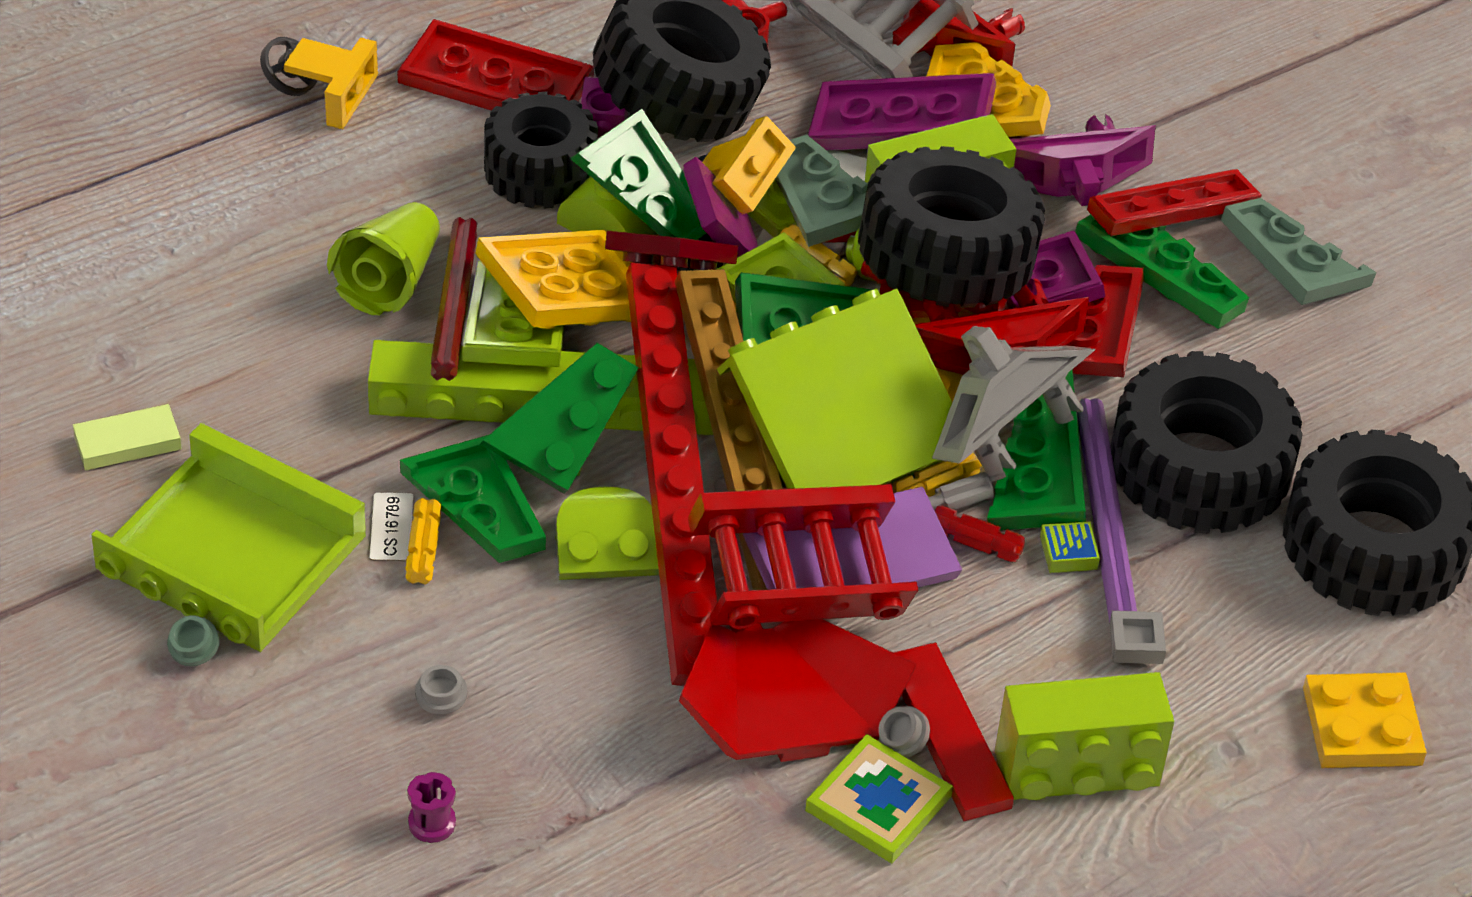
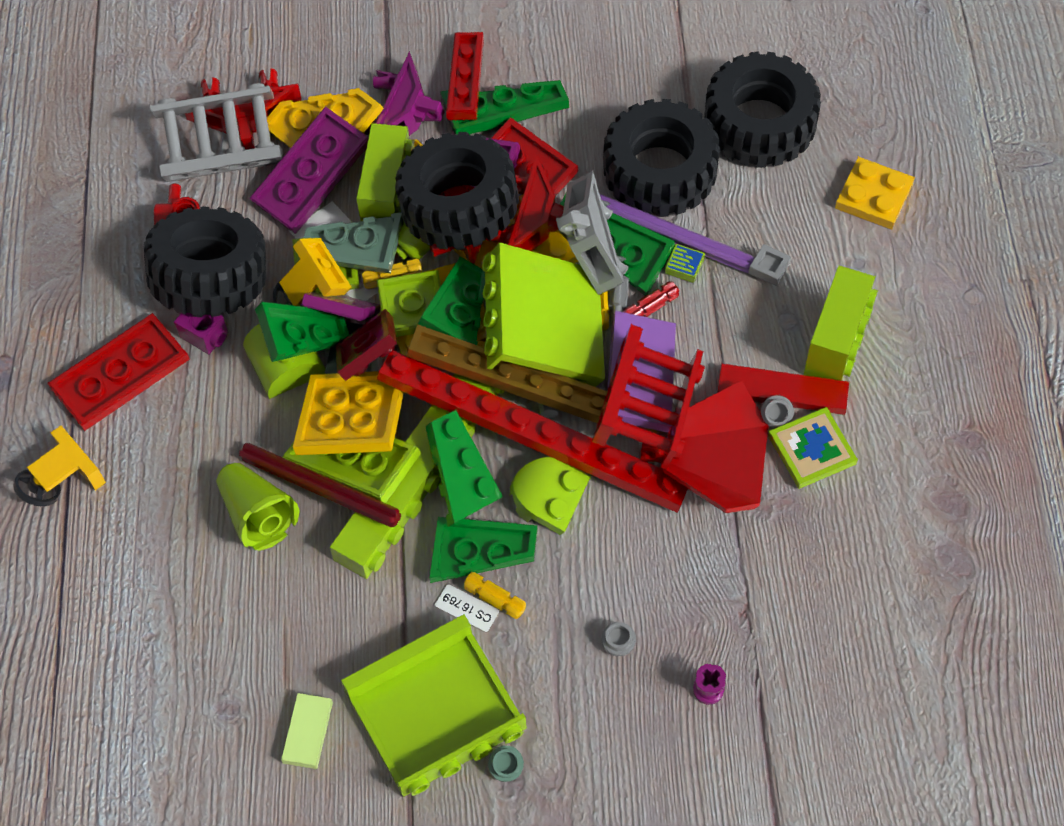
camera: 55 degrees left, 15 degrees up
black tyre [484,92,598,209] -> none
sand green wing [1221,198,1377,305] -> none

